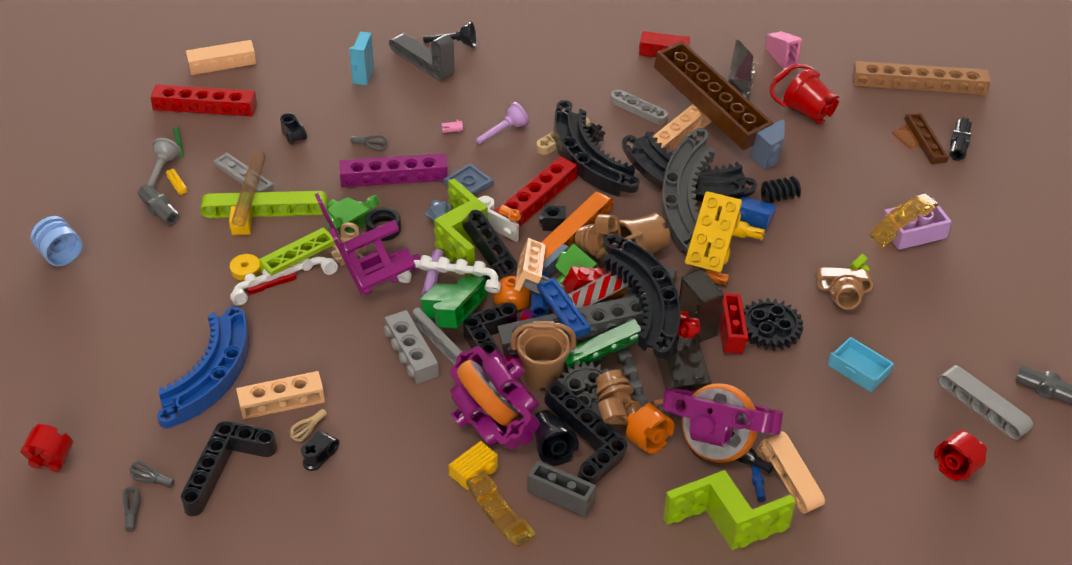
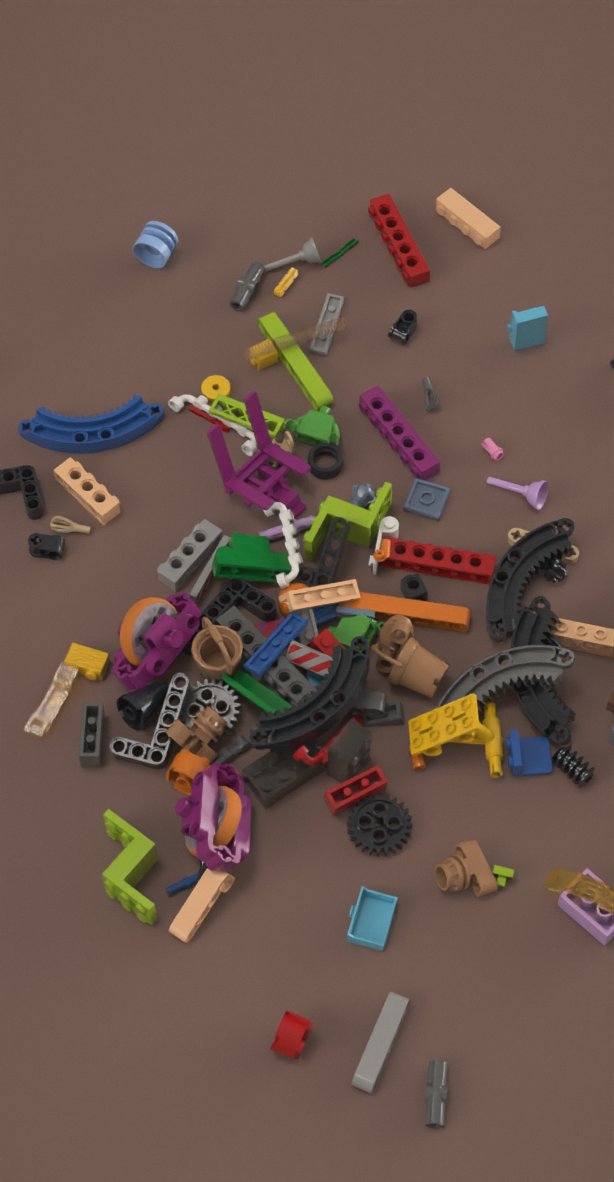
camera: 65 degrees right, 15 degrees up
dark grey beam [389,33,455,81] -> none

